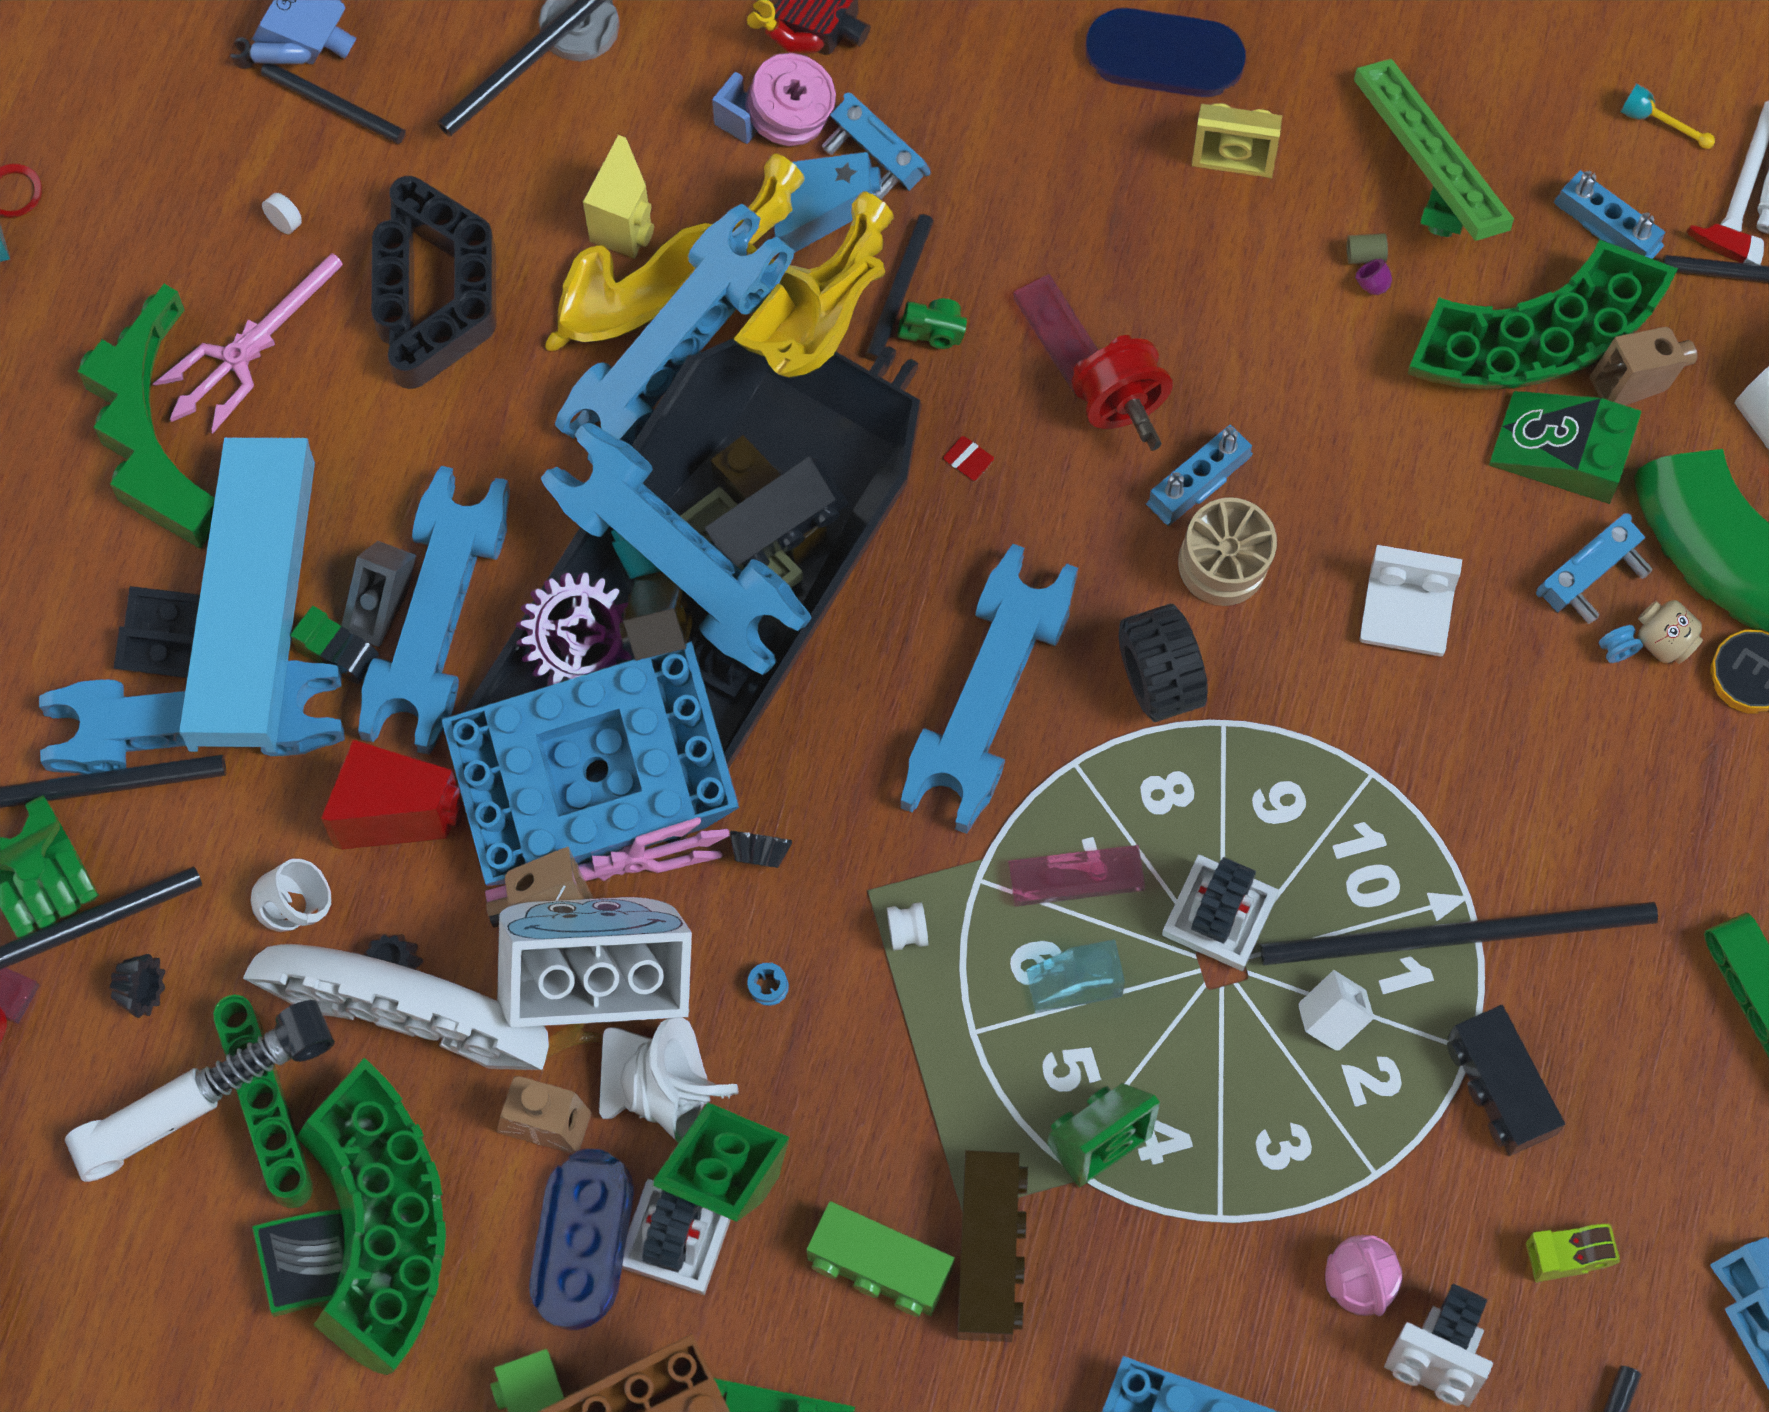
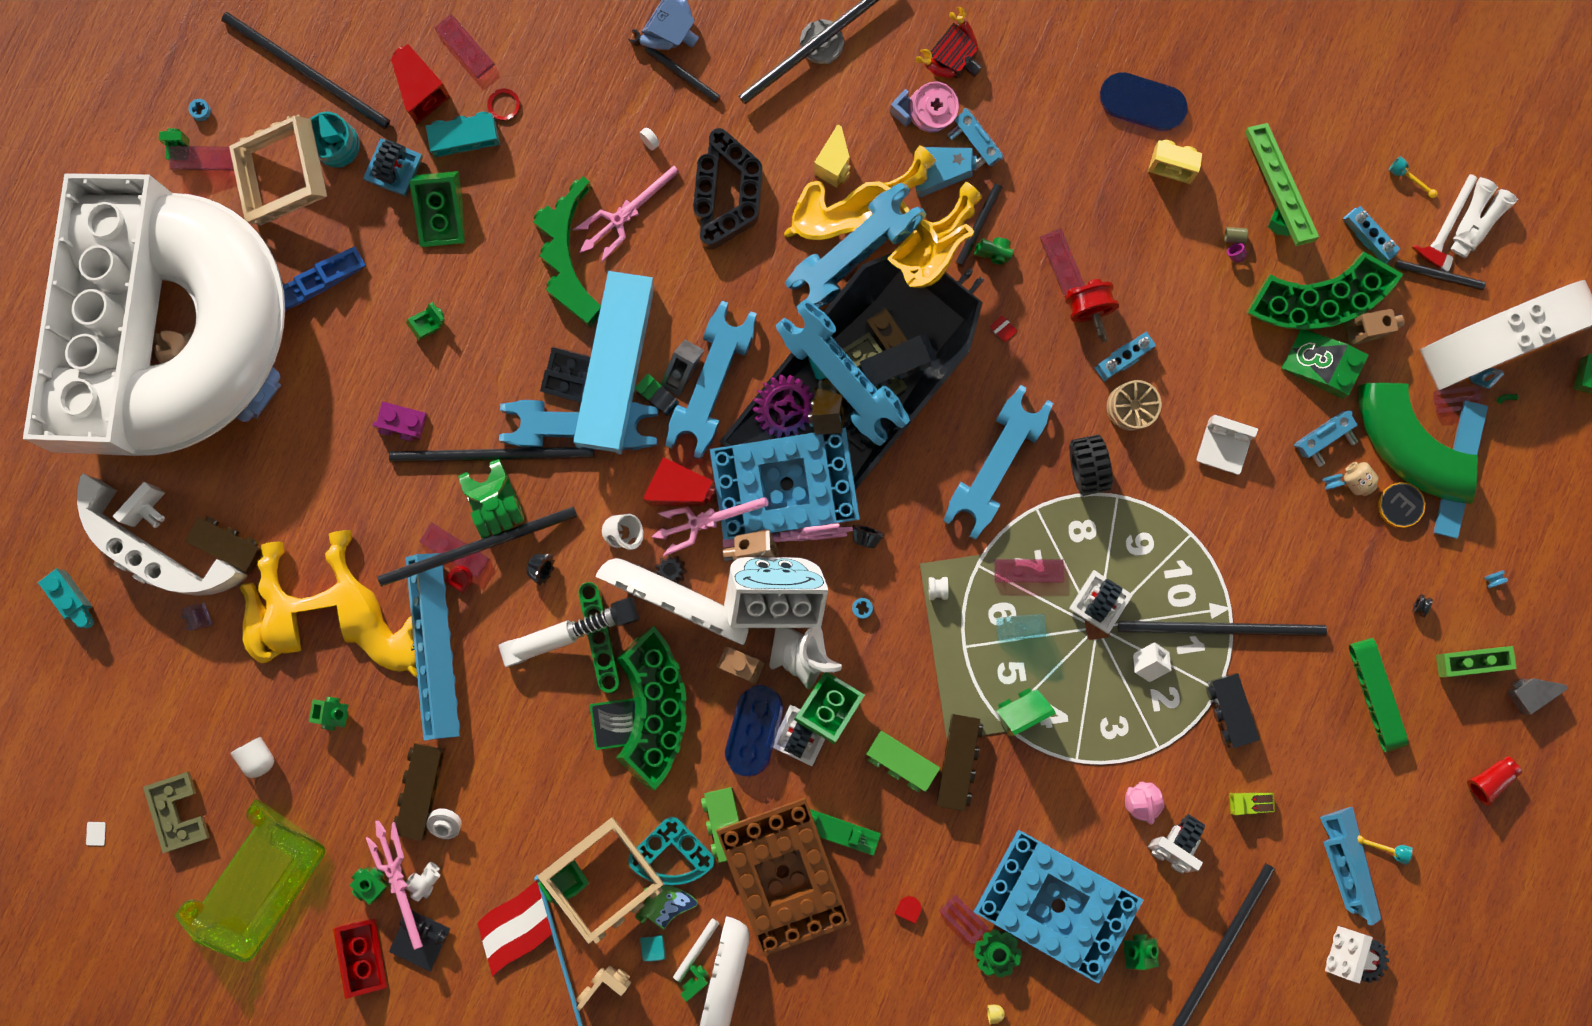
camera: 10 degrees right, 15 degrees up
none -> bright pink piece [652,497,768,556]

